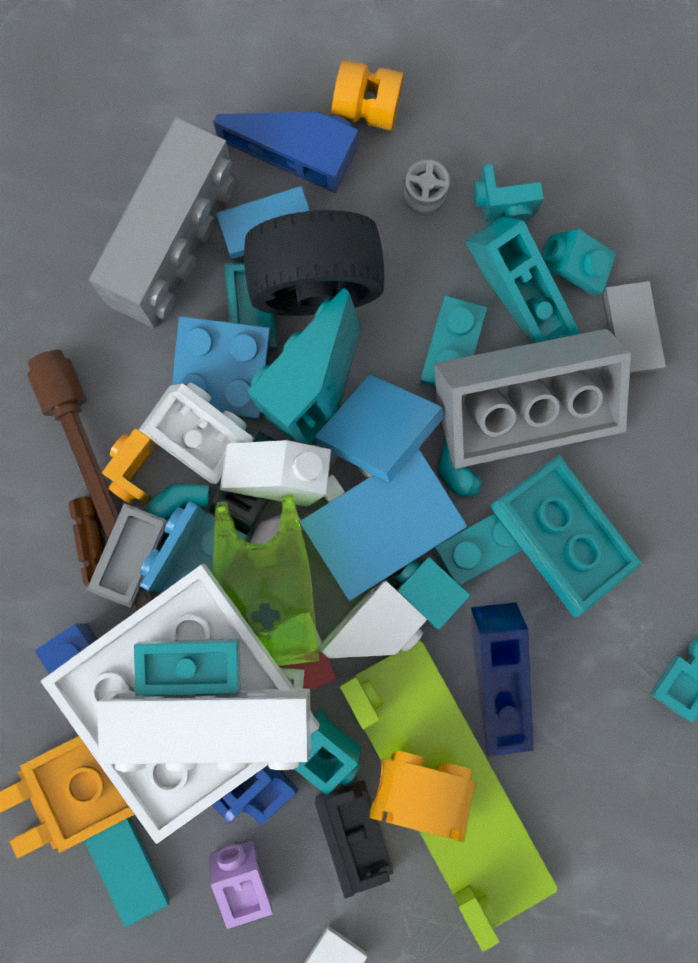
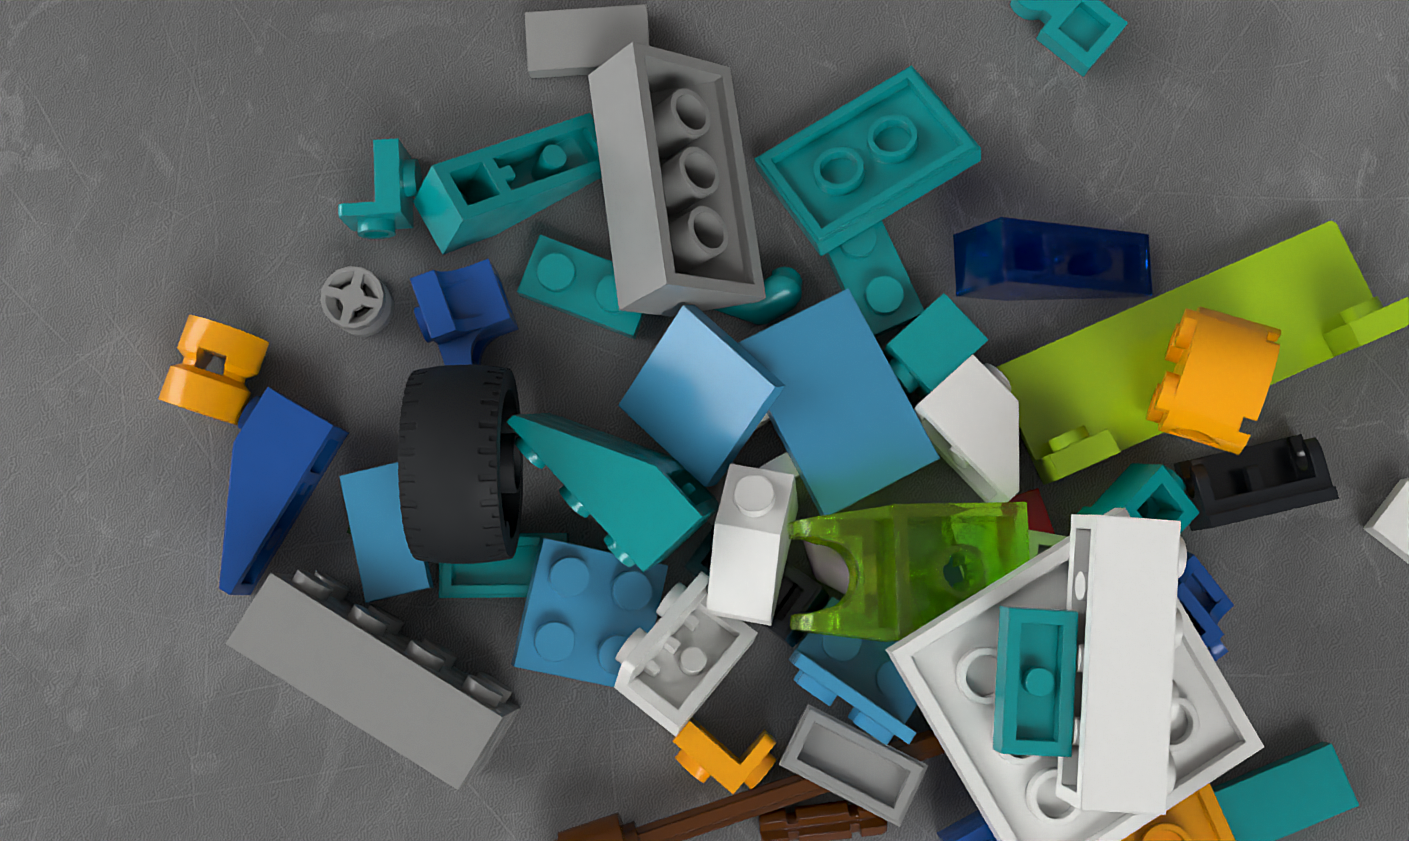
camera: 75 degrees left, 0 degrees up
teal arm [146,483,211,521] -> none
lavender bracket [209,841,273,929] -> none
teal bracket [541,229,617,295] -> none
none -> blue brick [410,259,519,365]

